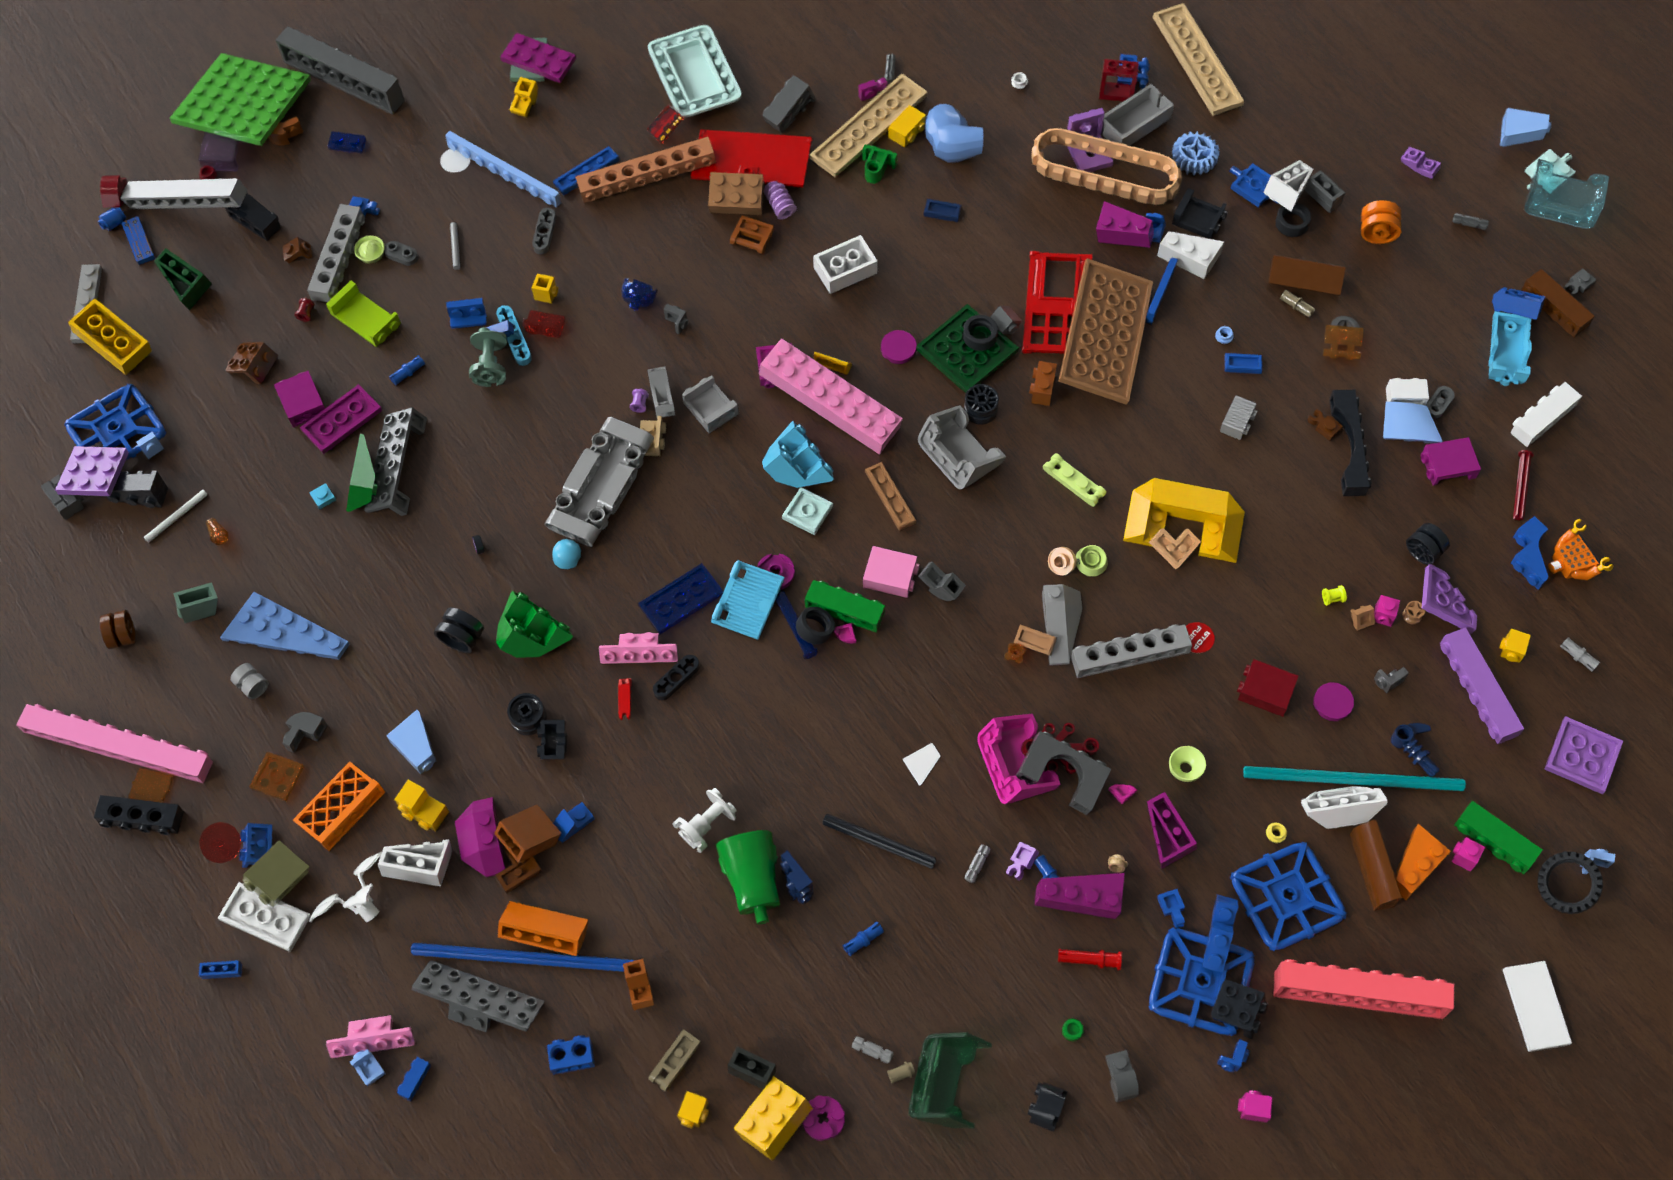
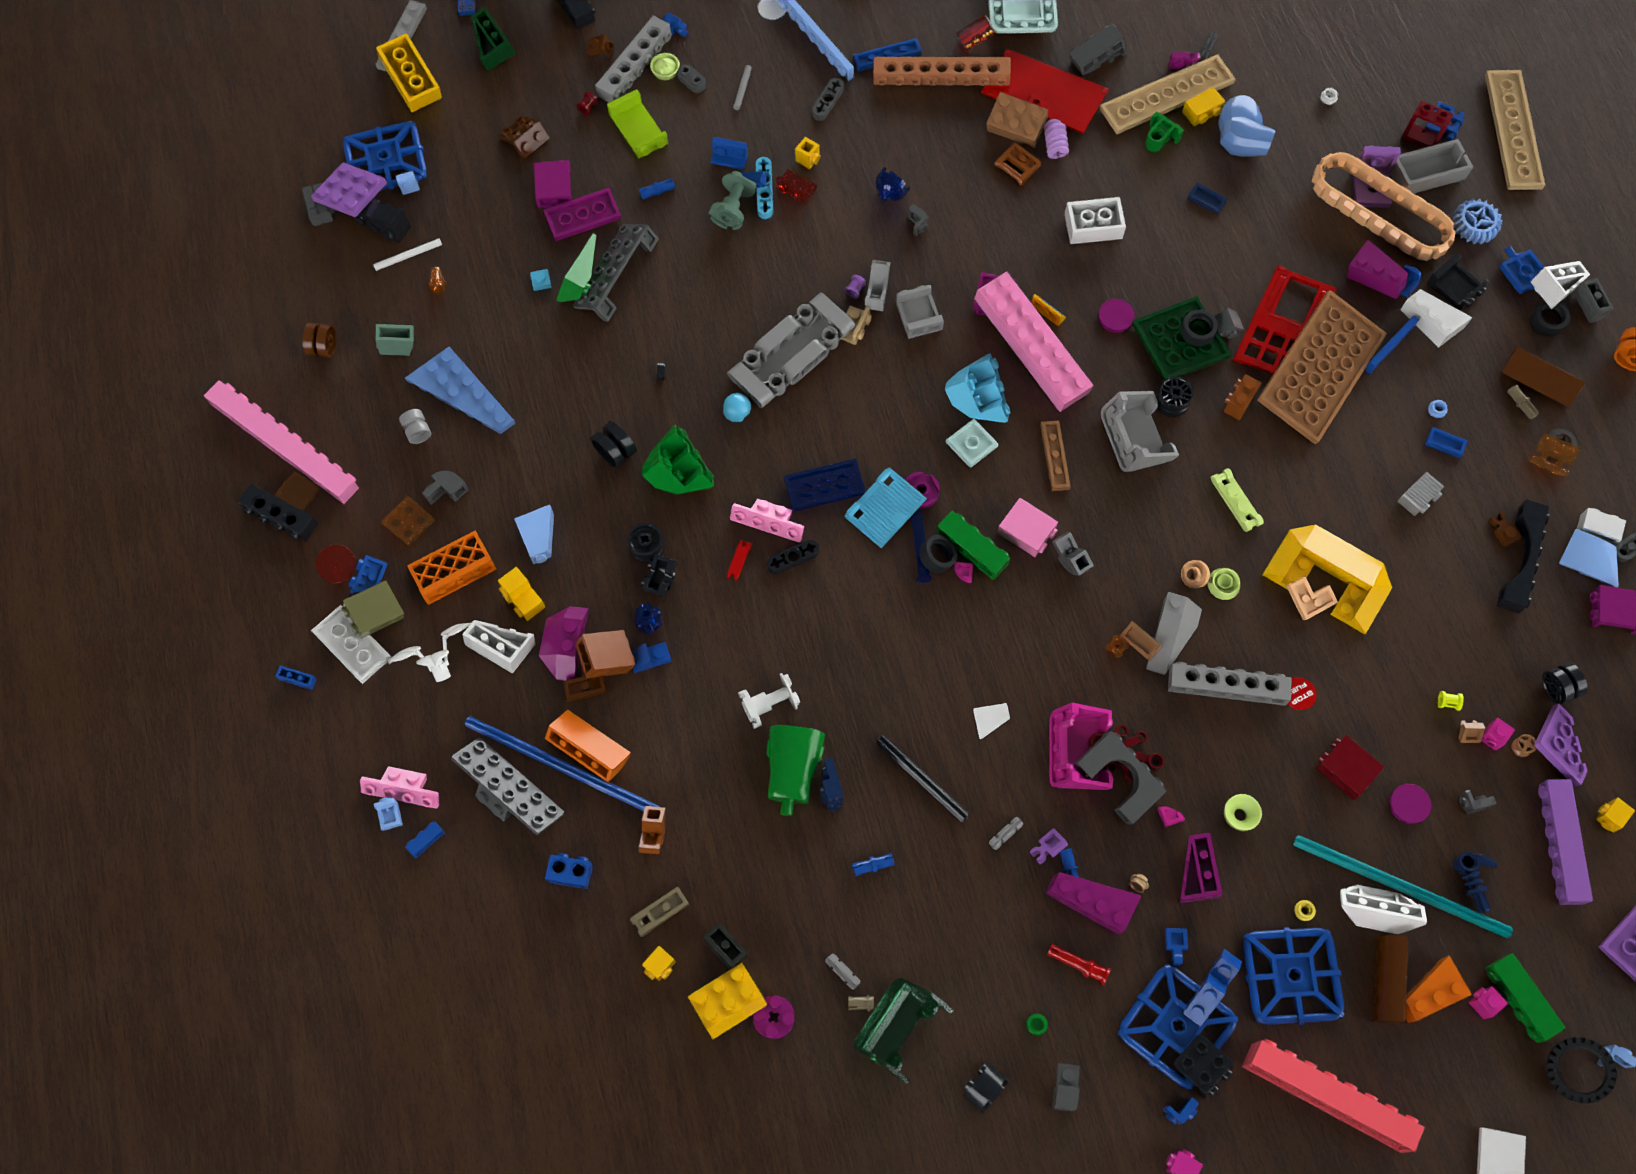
camera: 20 degrees right, 5 degrees up
none -> clear blue brick [633,602,662,635]

